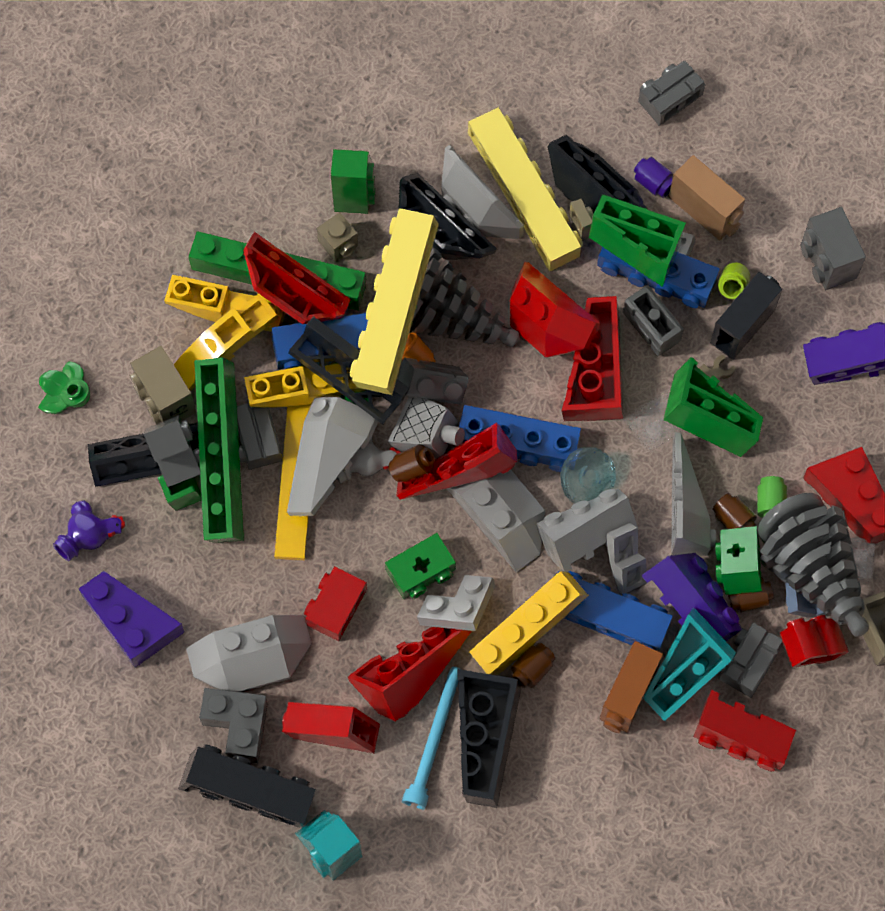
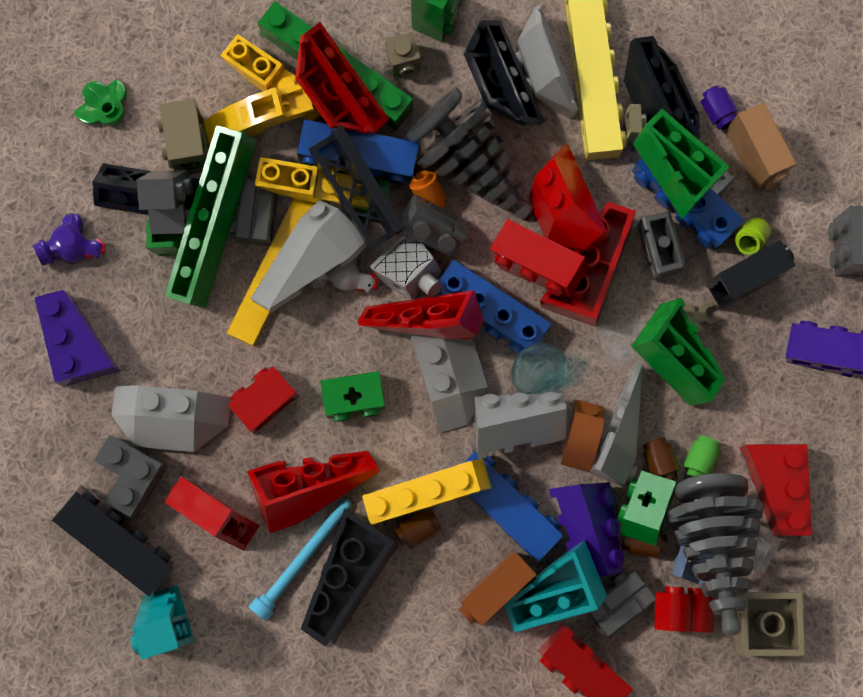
camera: 20 degrees right, 10 degrees up
light yellow brick [350,208,439,395] -> none
reddish brown brick [389,444,435,482] -> none
light grey plate [417,575,495,631] -> none
light grey slope [606,523,646,594] -> none
dark grey brick [638,61,705,126] -> none
none -> red wedge [489,219,589,298]
none -> dark orange brick [561,399,605,472]

